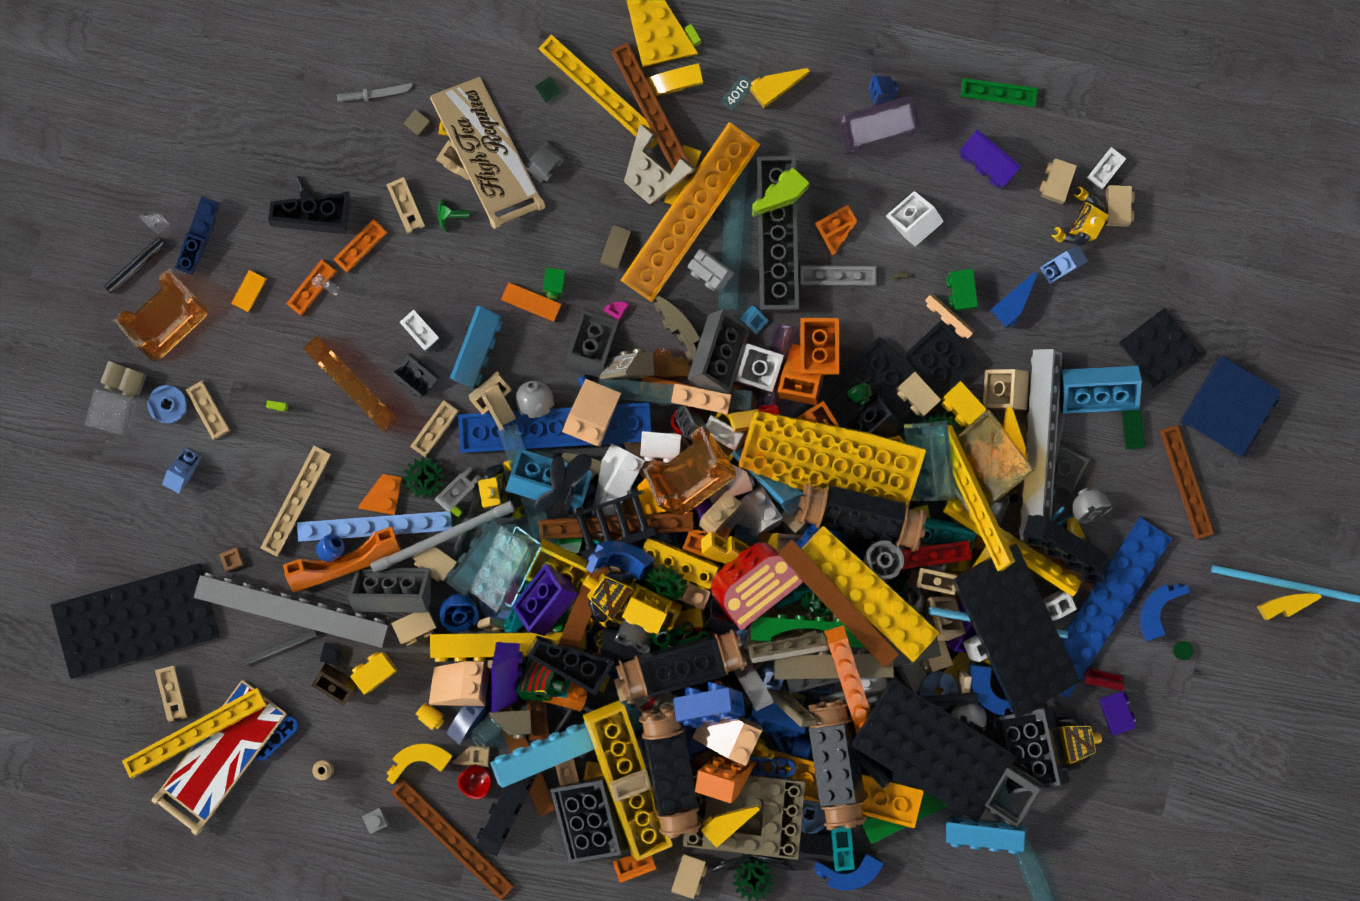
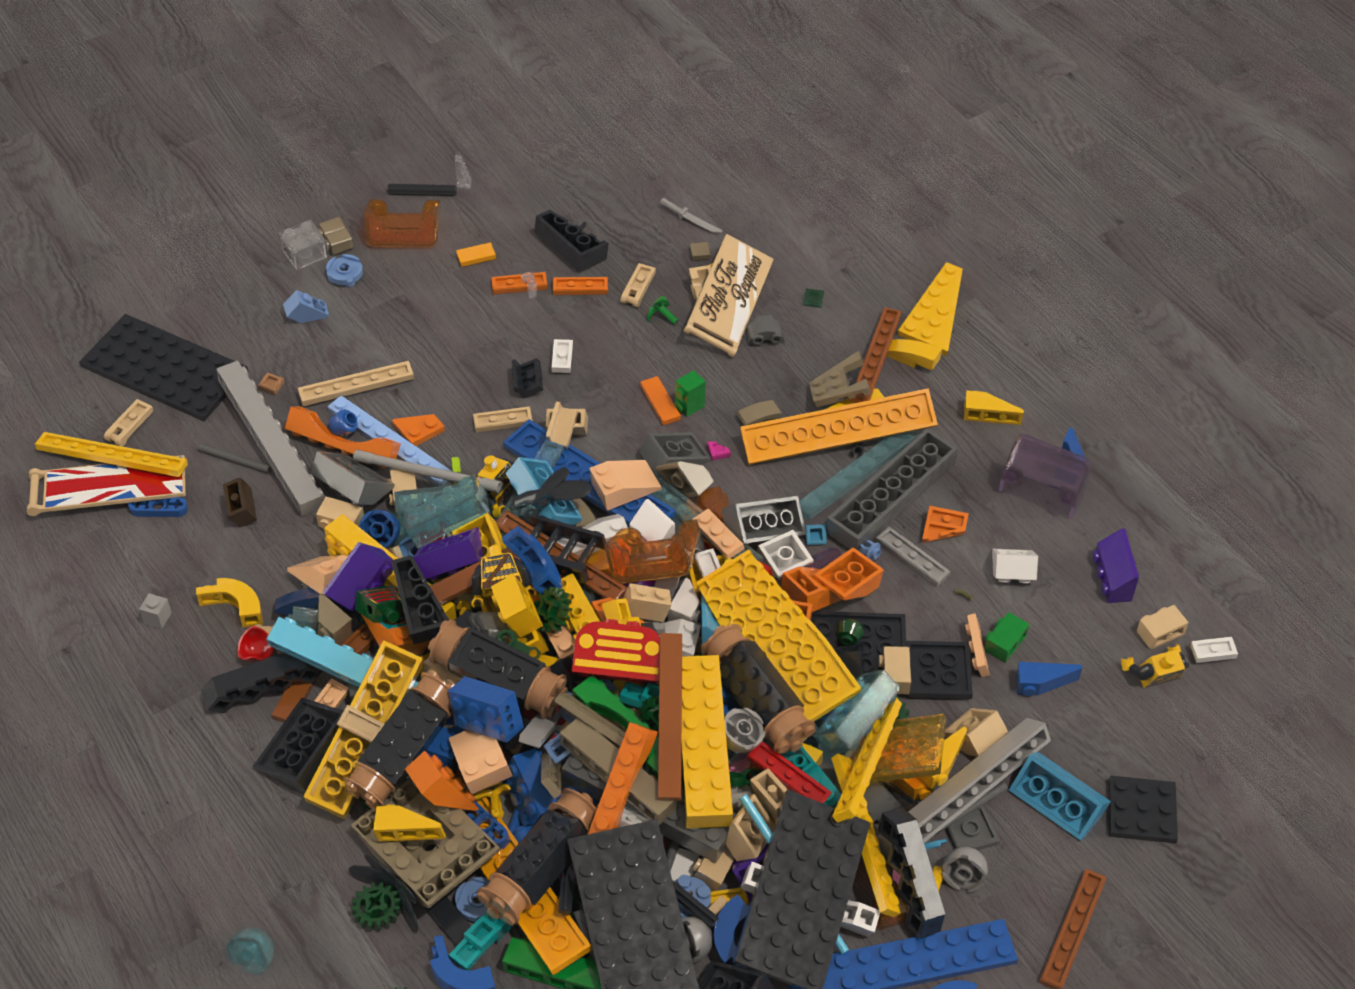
camera: 45 degrees right, 35 degrees down
dark blue slope [175,196,221,275] -> none
tan tile [186,381,231,440] -> none
lime tile [266,400,288,412] -> none
clear orange arch [303,335,399,432] -> none
tan brick [312,760,334,780] -> none
black plate [320,643,344,666] -> none
yellow brick [350,651,398,694] -> none
dark orange tile [391,779,515,901] -> none
dark green gear [403,457,445,499] -> none
yellow brick [416,702,444,730] -> none
light grey hinge [435,467,482,513] -> none
dark azure slope [450,306,503,389] -> none
light grey cylinder [516,380,554,418] -> none
yellow plate [538,35,658,151] -> none
orange hinge [613,855,656,883] -> none
dark tan slope [654,296,700,363] -> none
tan brick [671,853,708,899] -> none
lime tile [685,24,701,47] -> none
light grey brick [688,249,734,291] -> none
clear light blue sticker [720,74,752,111] -> none
lime slope [752,167,809,217] -> none
yellow brick [941,381,987,427] -> none
green tile [960,78,1038,108] -> none
medium blue slope [1040,245,1088,284] -> none
tan brick [1105,185,1135,227] -> none
dark green tile [1121,410,1145,450] -> none
dark blue panel [1179,356,1281,458] -> none
none -> medium blue plate [859,540,881,561]

